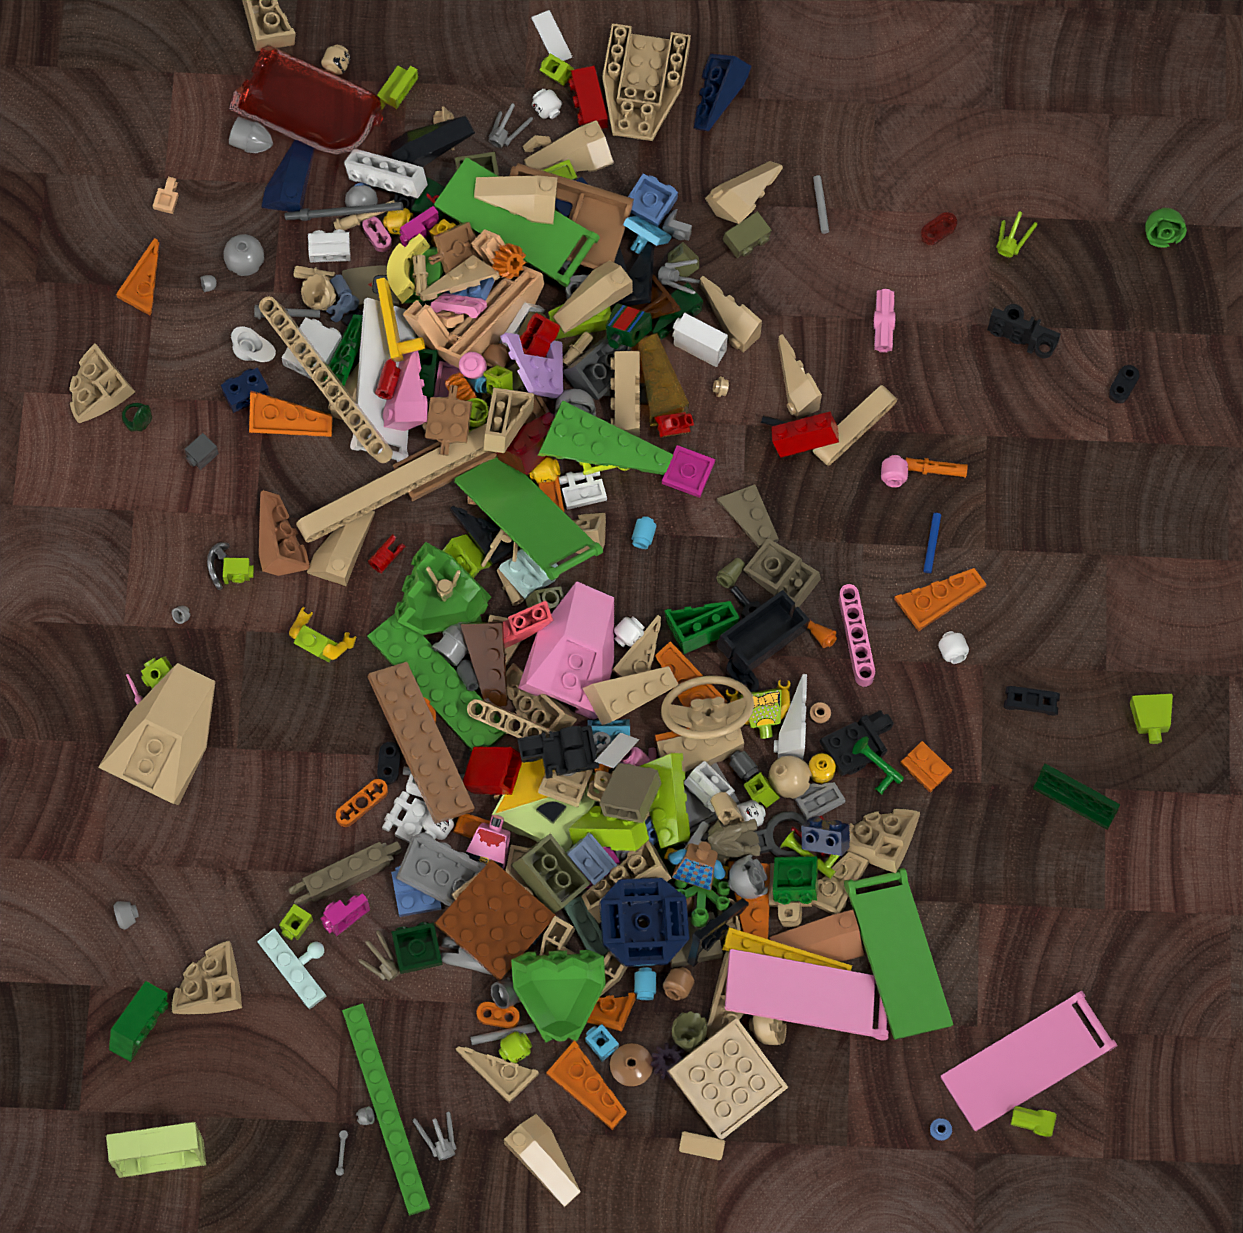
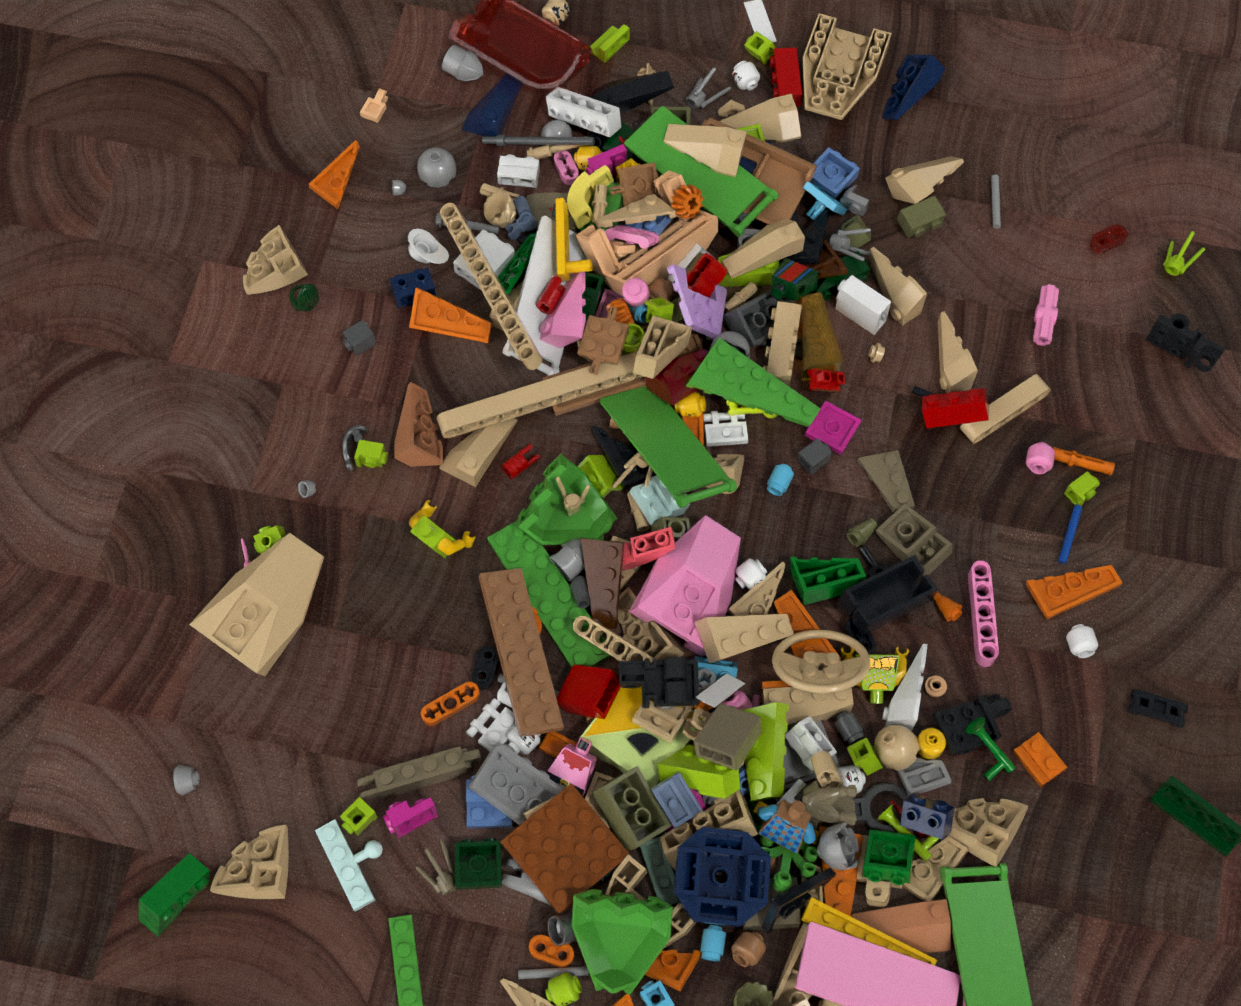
camera: 10 degrees right, 5 degrees down
none -> dark grey brick [797,438,832,475]
none -> lime brick [1064,471,1100,507]

